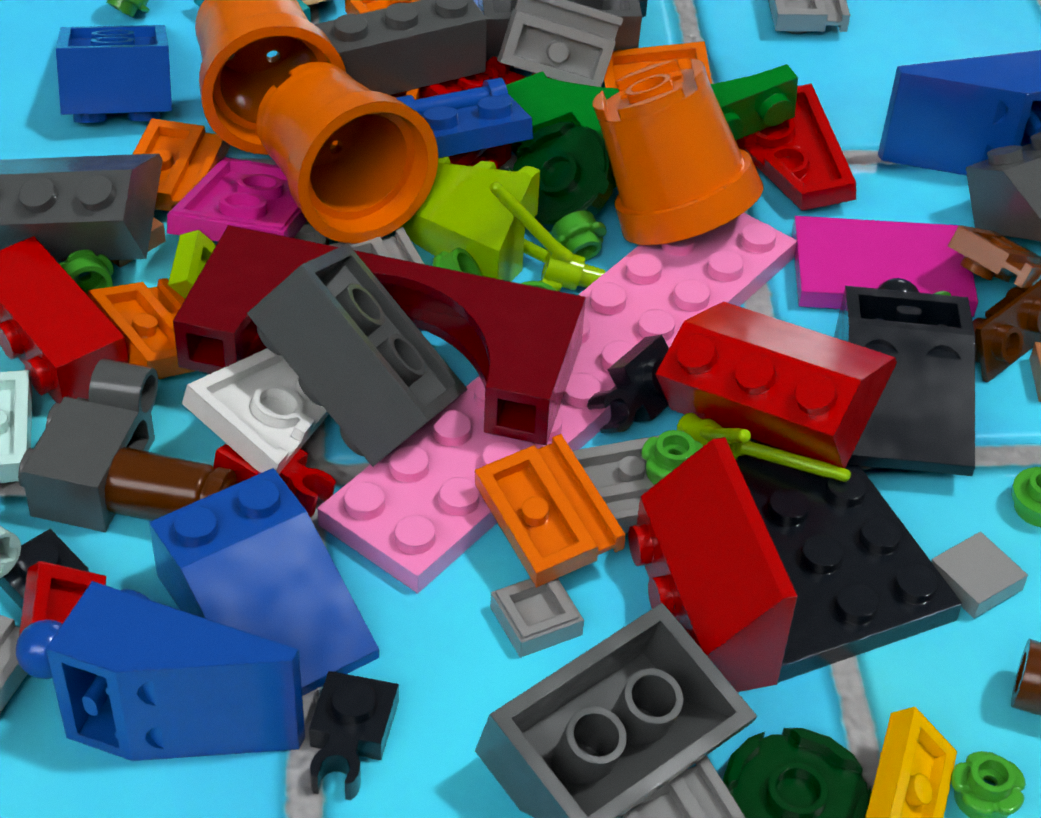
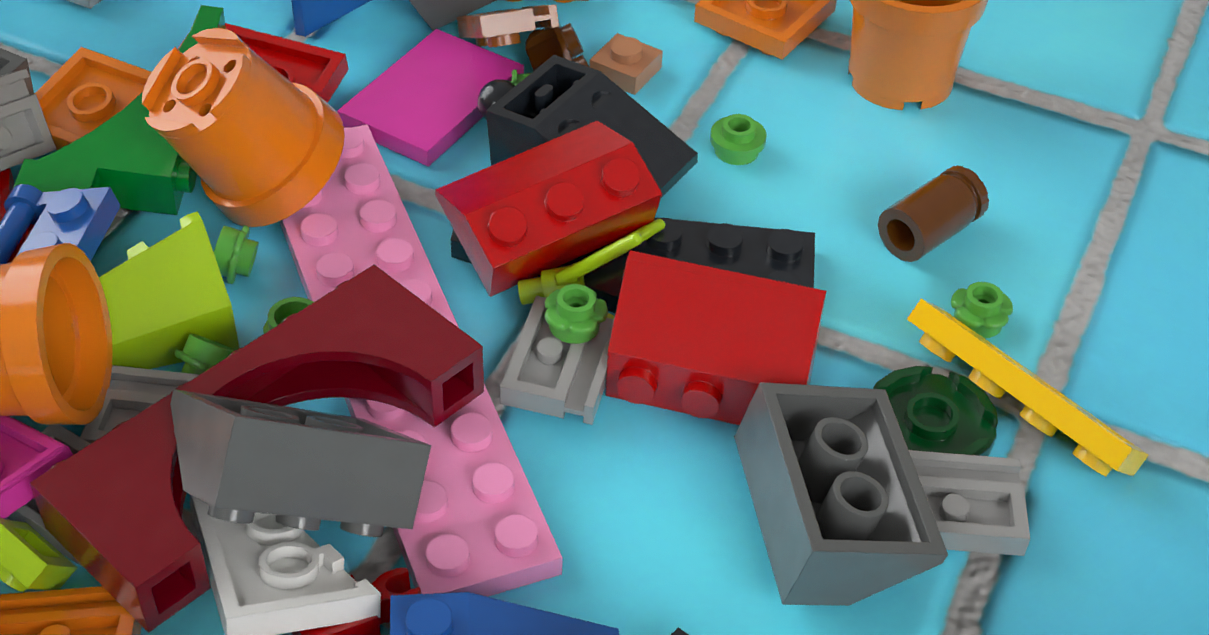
camera: 60 degrees left, 0 degrees up
orange plate [475,434,626,588] -> none
lime plant [490,182,606,292] -> none
light grey tile [490,578,584,658] -> none
dark green tile [508,122,615,232] -> none
black plate [587,335,669,434] -> none
light grey tile [931,531,1028,618] -> none

